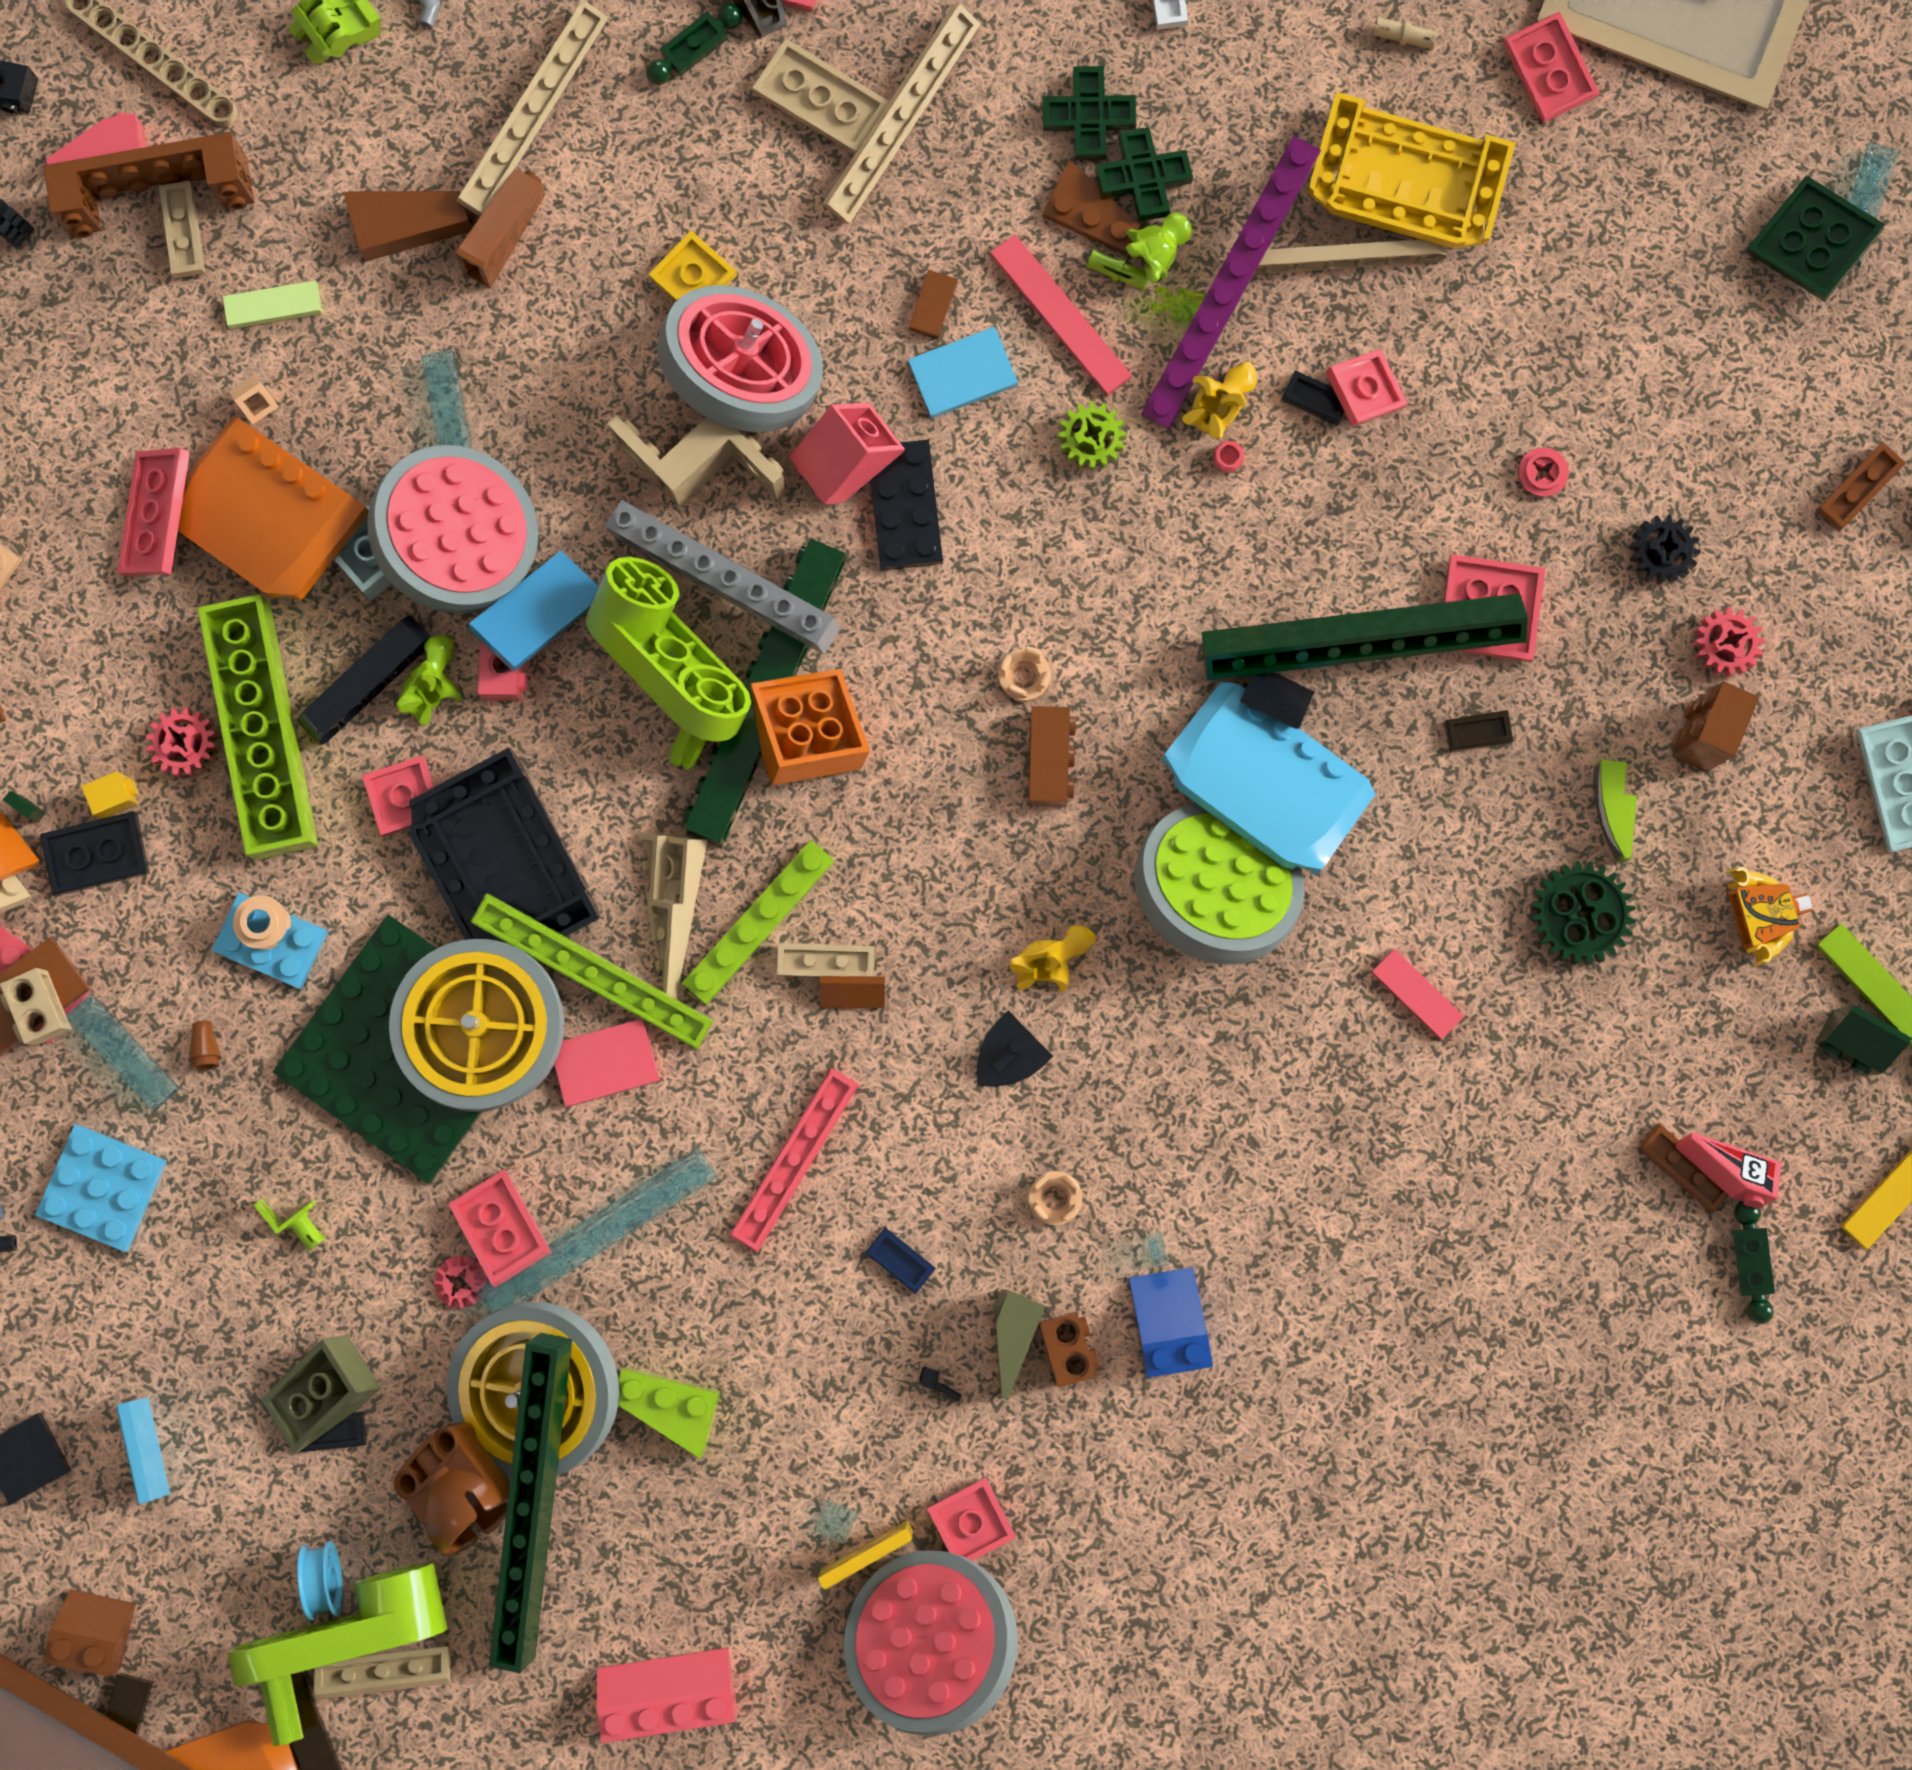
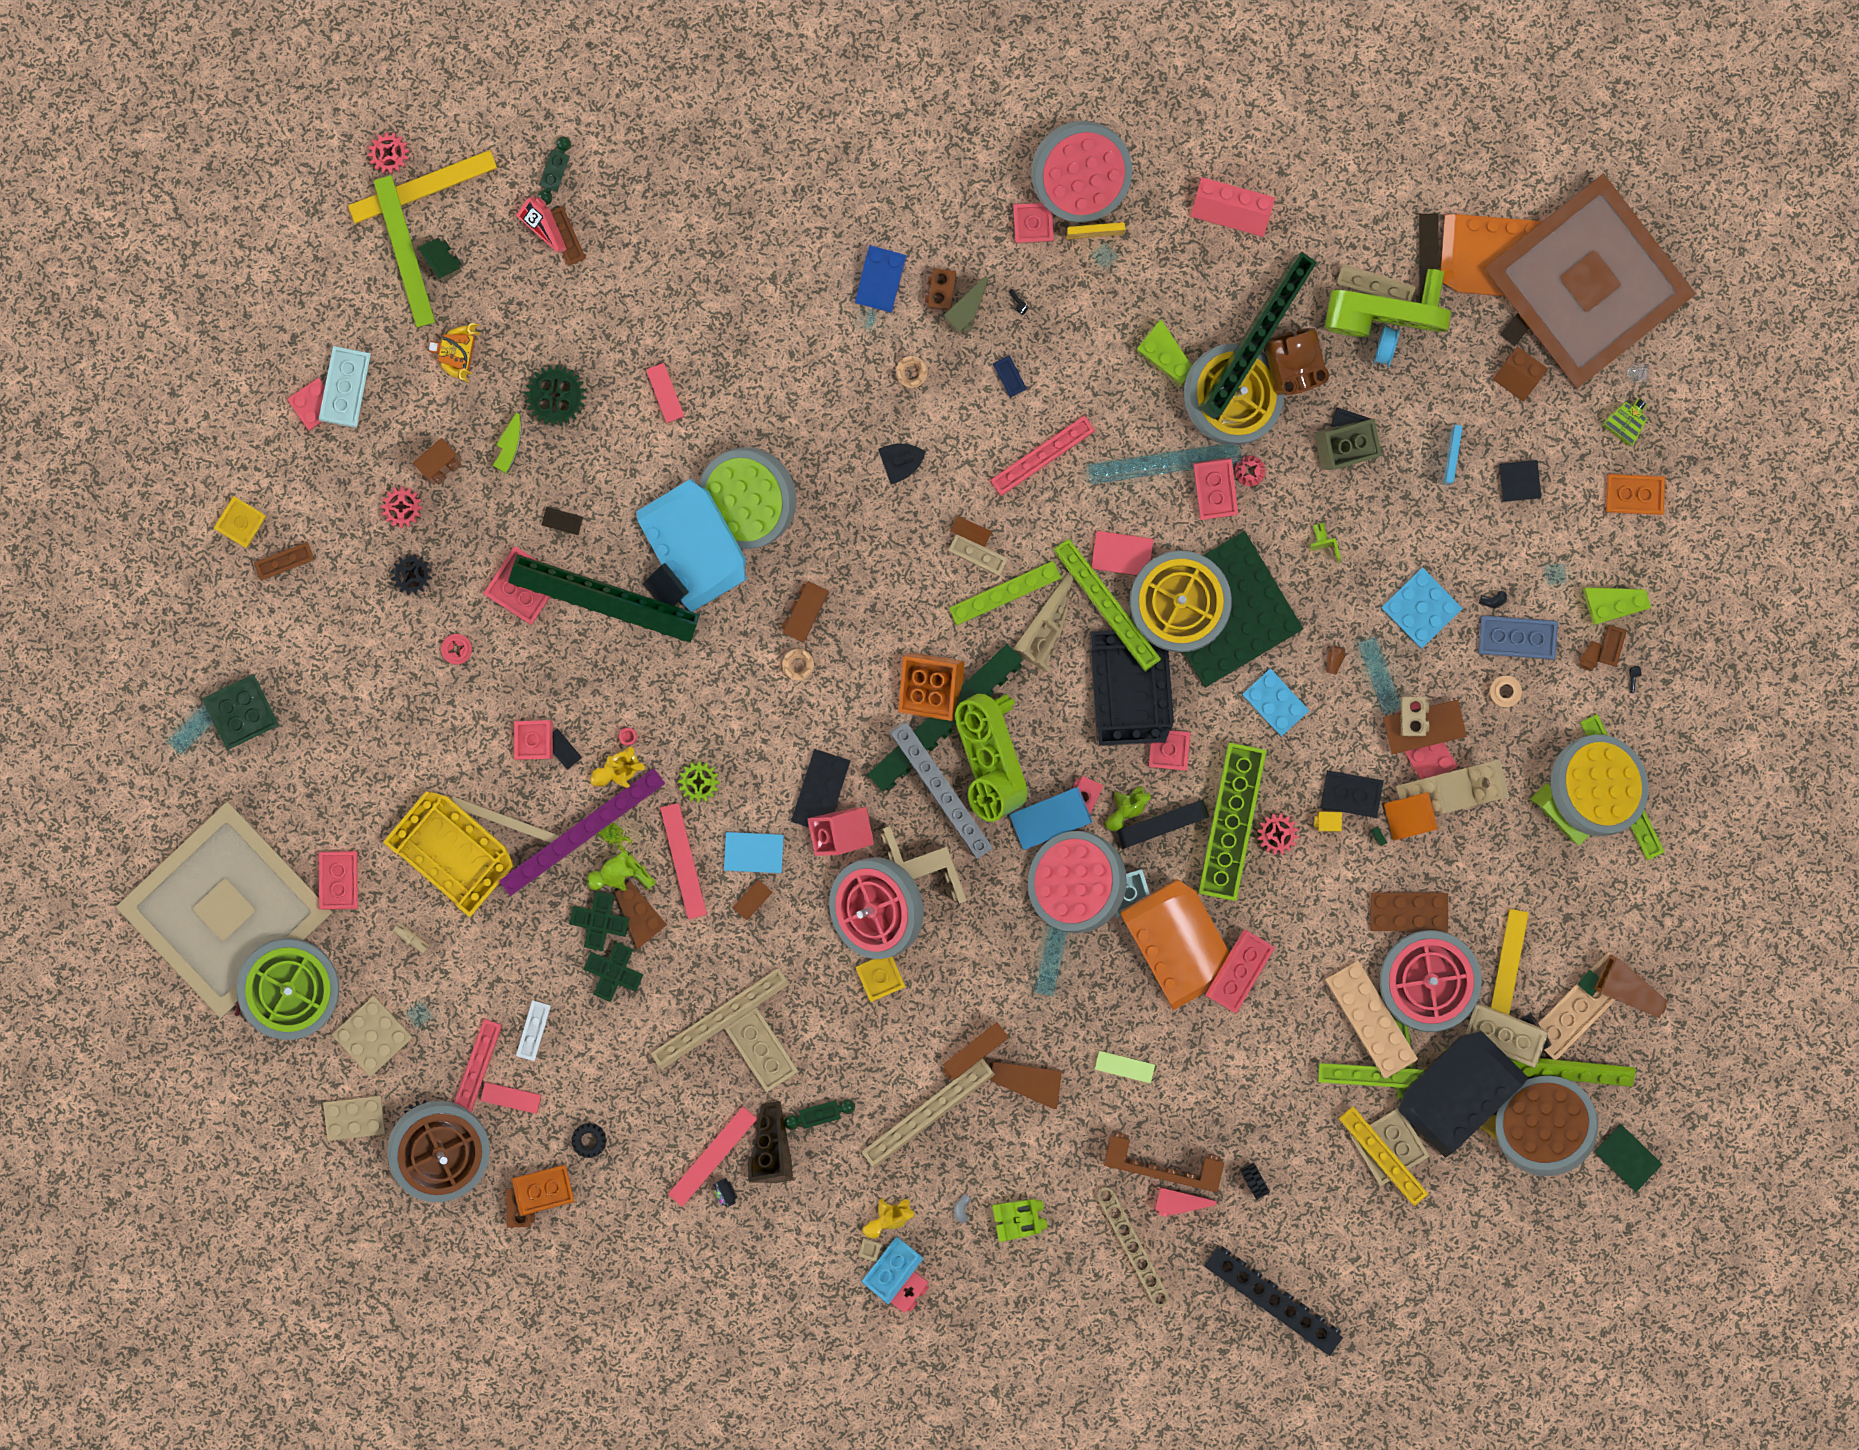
camera: 150 degrees left, 5 degrees up
tan plate [159,181,205,279] -> none
light nougat plate [229,375,279,424] -> none
light nougat piece [233,895,291,950] -> none
yellow animal [1010,925,1097,992] -> none

